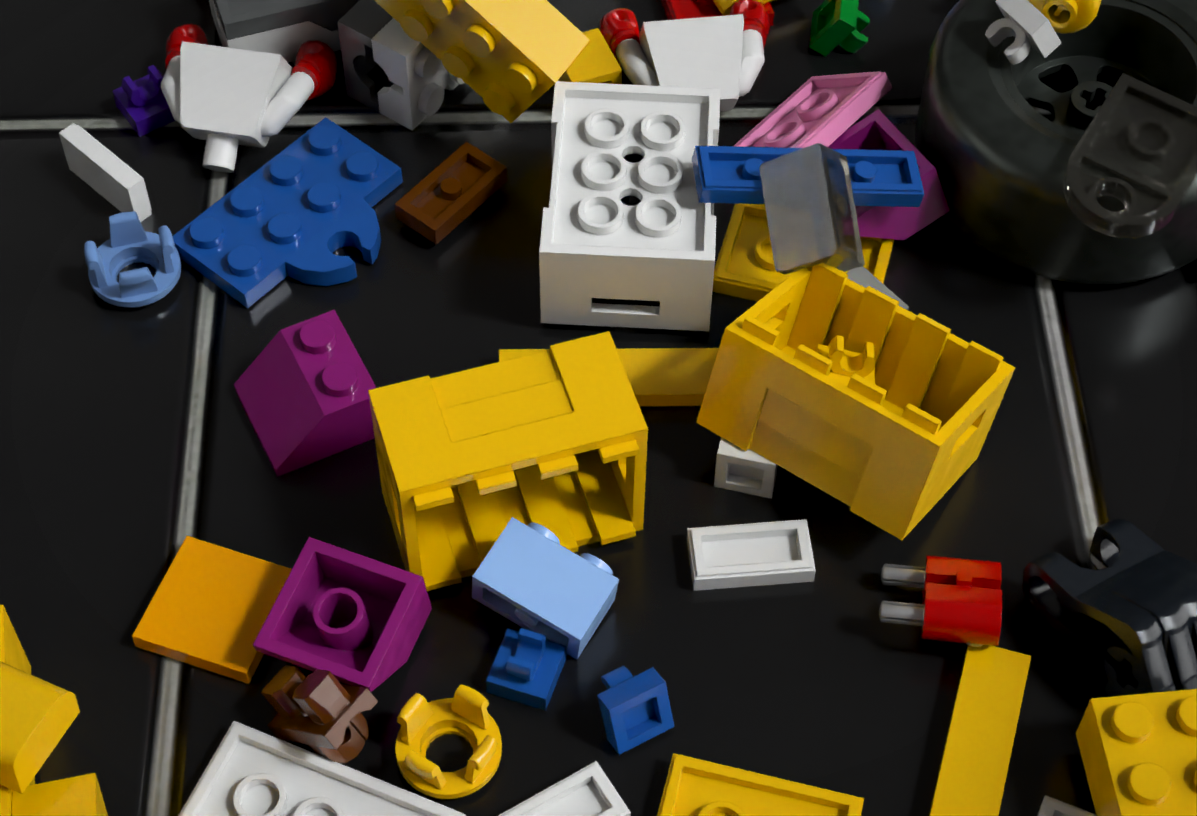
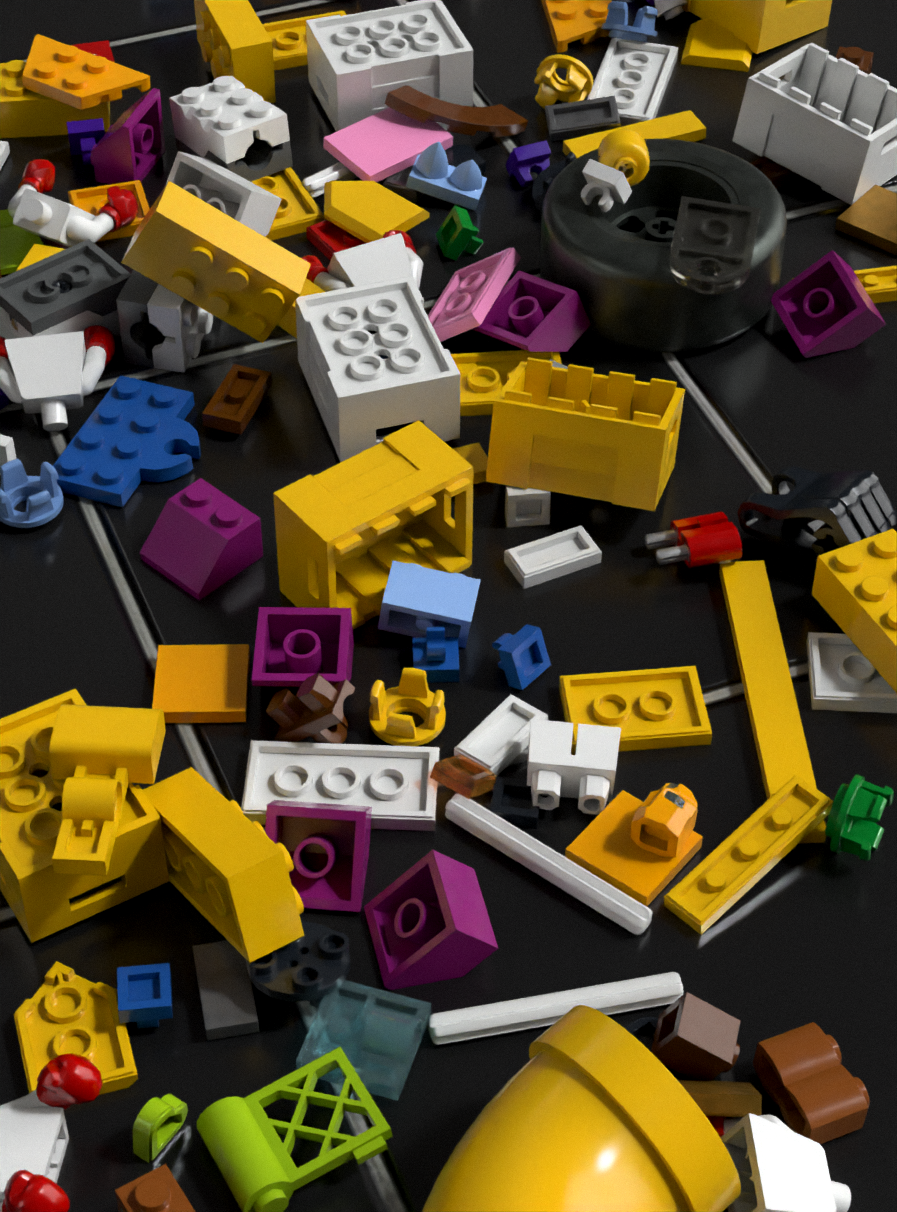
camera: 20 degrees left, 10 degrees down
blue tile [692,146,925,207] -> none
clear smoke panel [759,143,865,274] -> none

